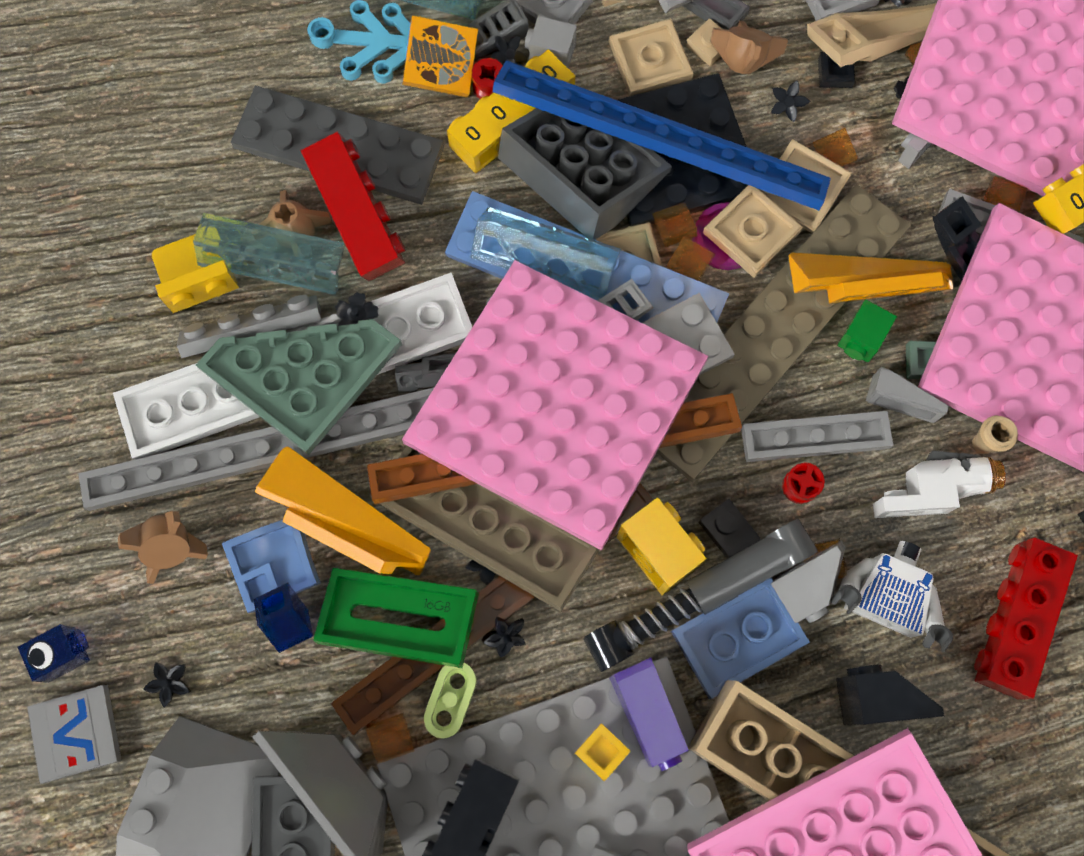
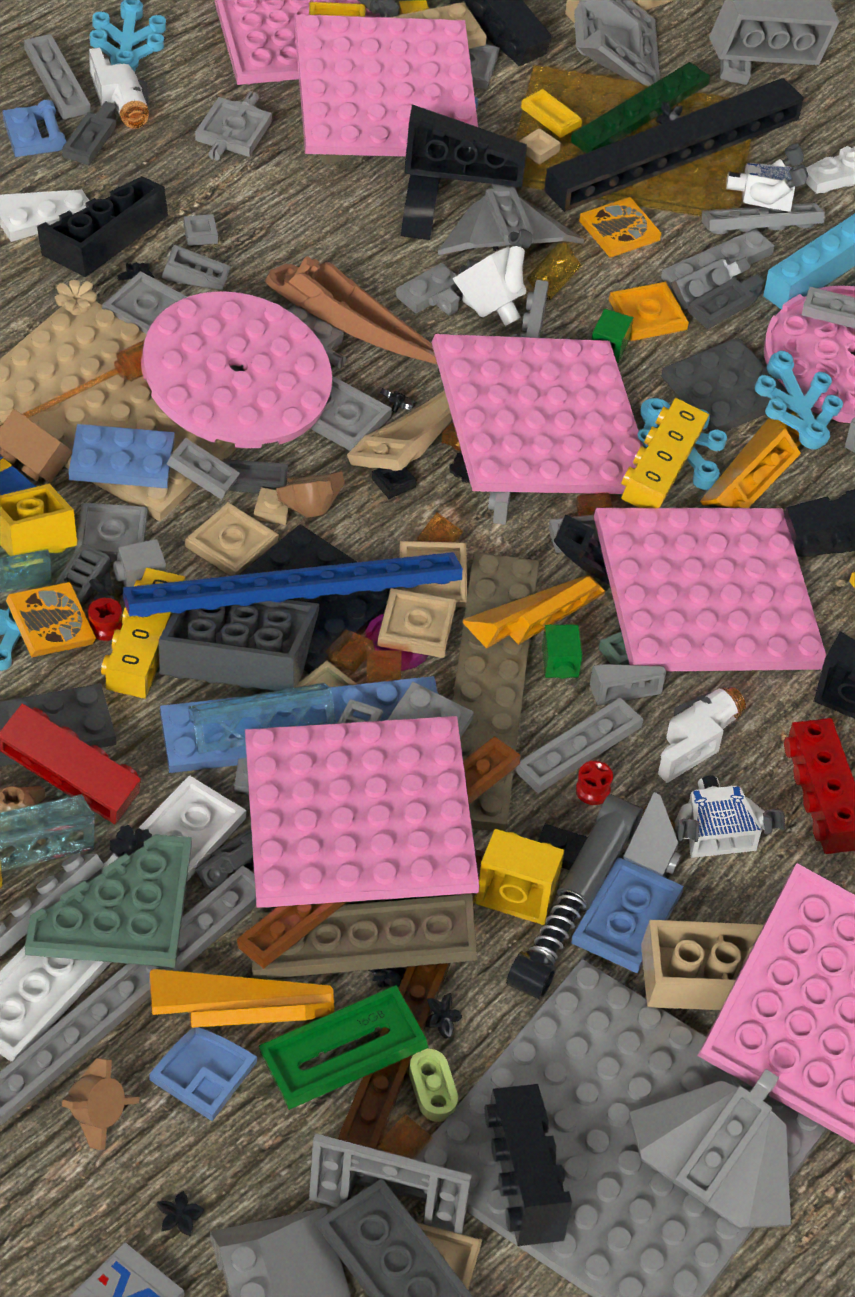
camera: 40 degrees left, 25 degrees down
clear blue brick [17,624,90,683] -> none
clear blue brick [253,583,314,653] -> none
yellow plate [575,723,631,782] -> none
slope [609,658,689,771] -> none
black plant [771,80,811,122] -> none
black slope [836,664,945,725] -> none
tan cone [972,416,1018,454] -> none

